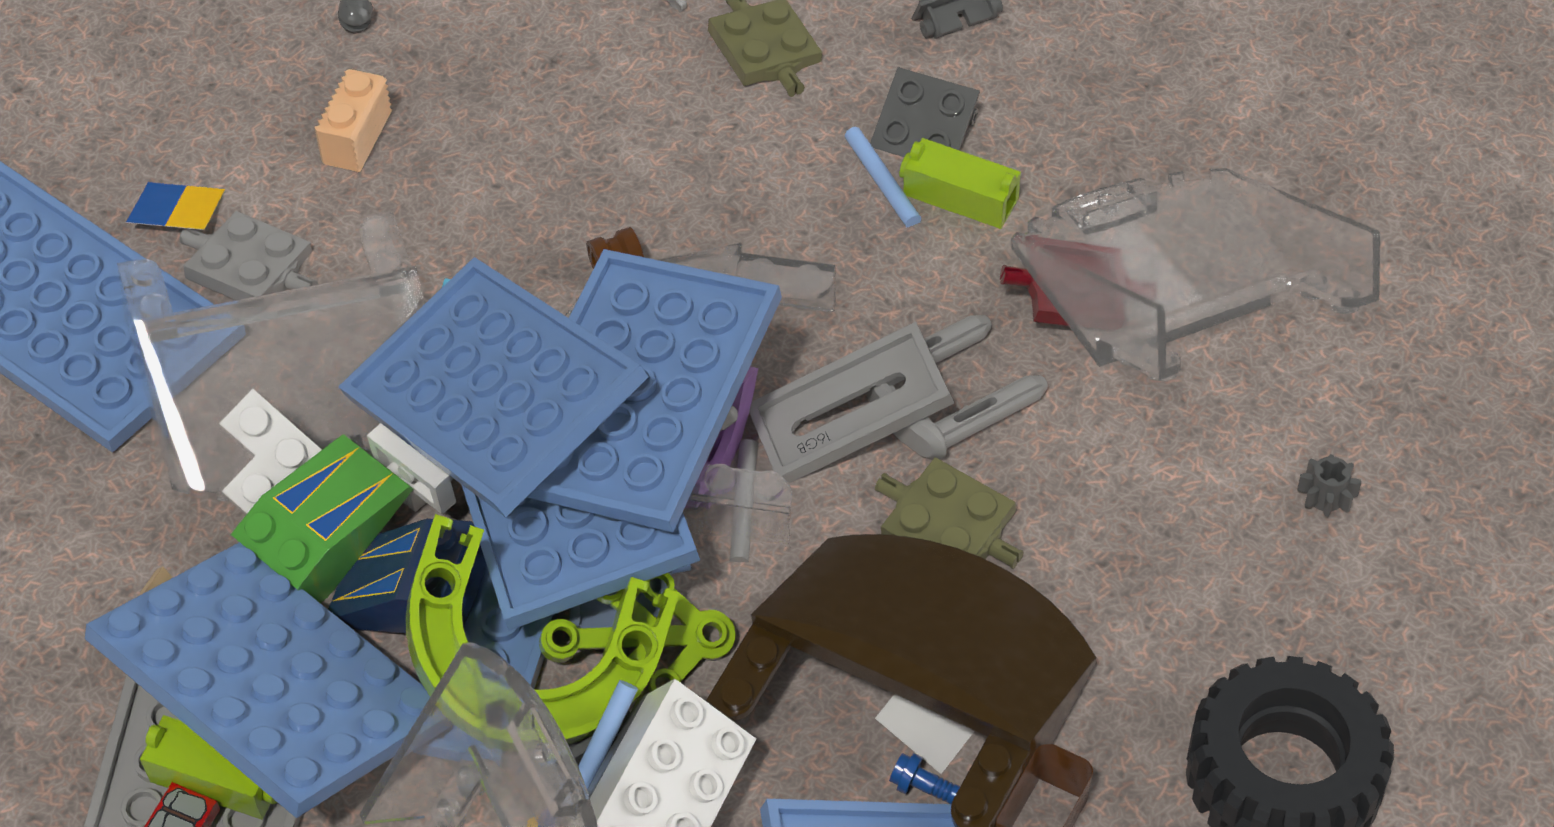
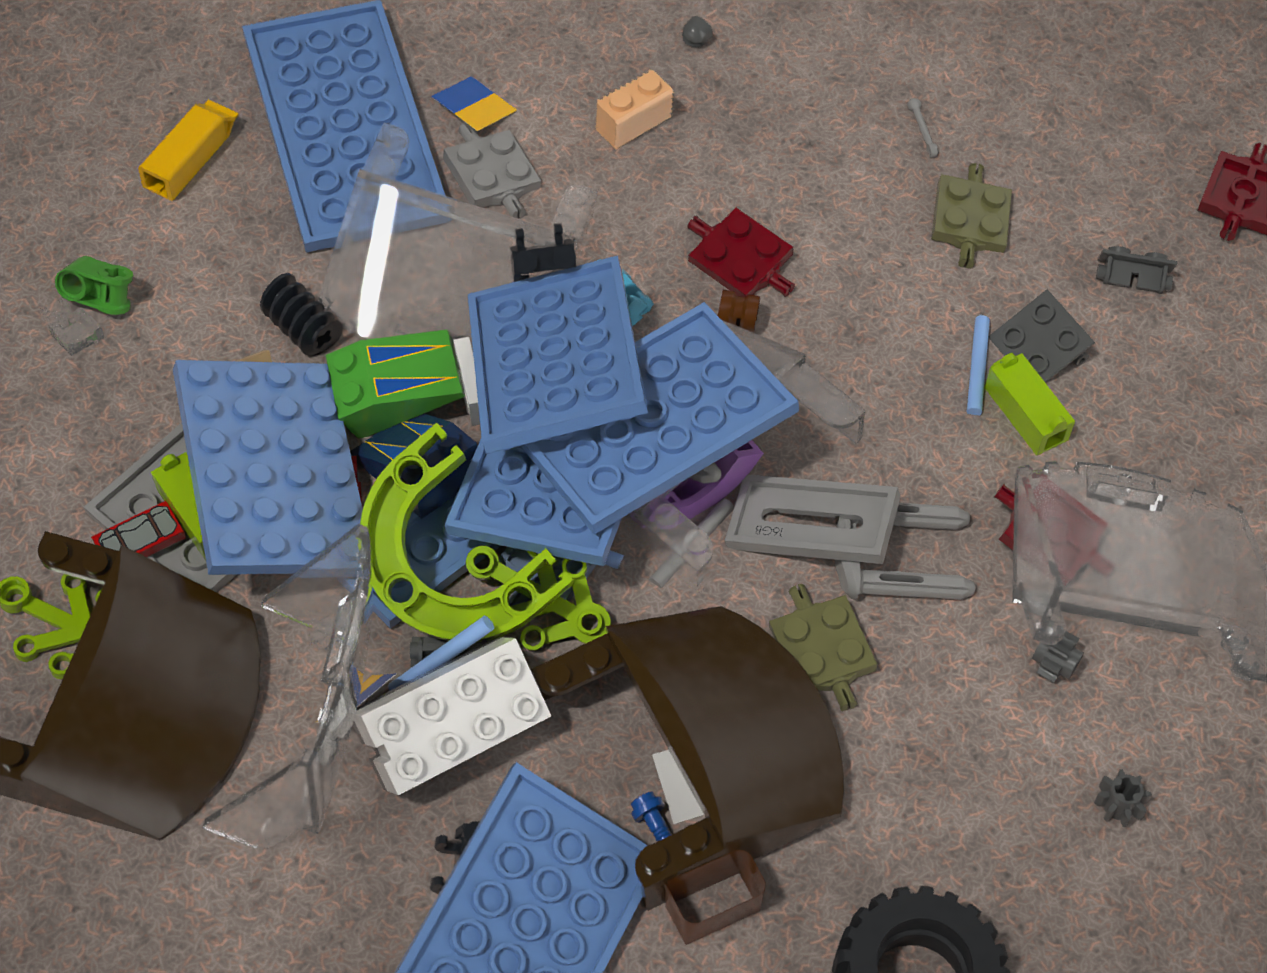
camera: 30 degrees right, 5 degrees up
white plate [219,389,322,515] -> none
none -> black piece [260,273,343,356]
none -> black piece [510,223,577,282]
none -> dark red plate [687,207,795,298]
none -> dark grey gear [1032,629,1084,683]

